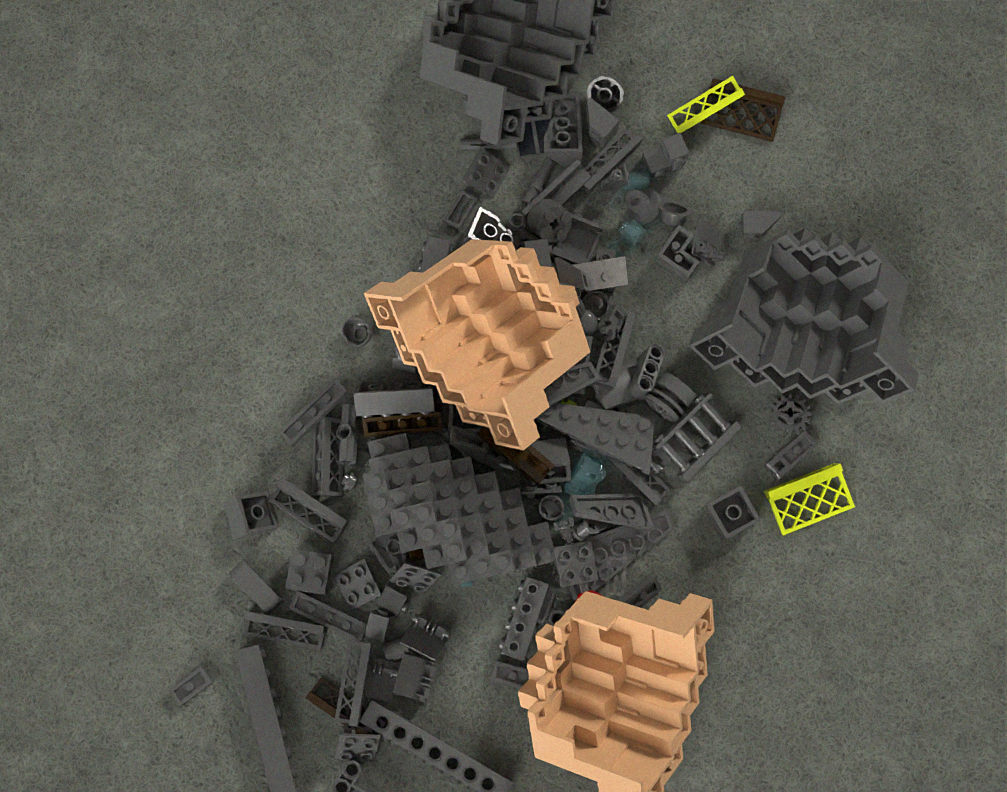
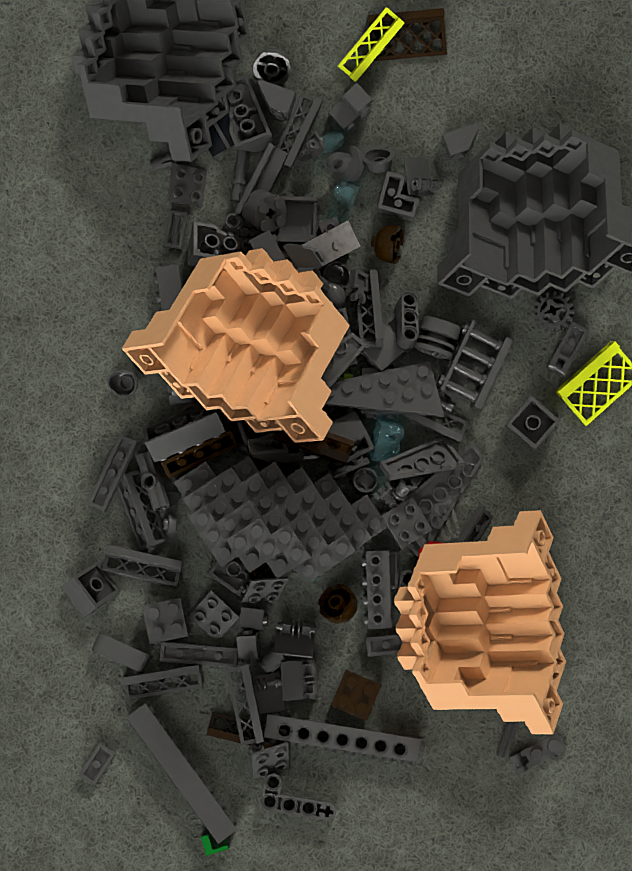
camera: 20 degrees left, 5 degrees up
none -> dark brown cylinder [318,584,358,624]
none -> dark brown brick [331,669,382,721]
none -> dark brown cylinder [371,225,404,264]

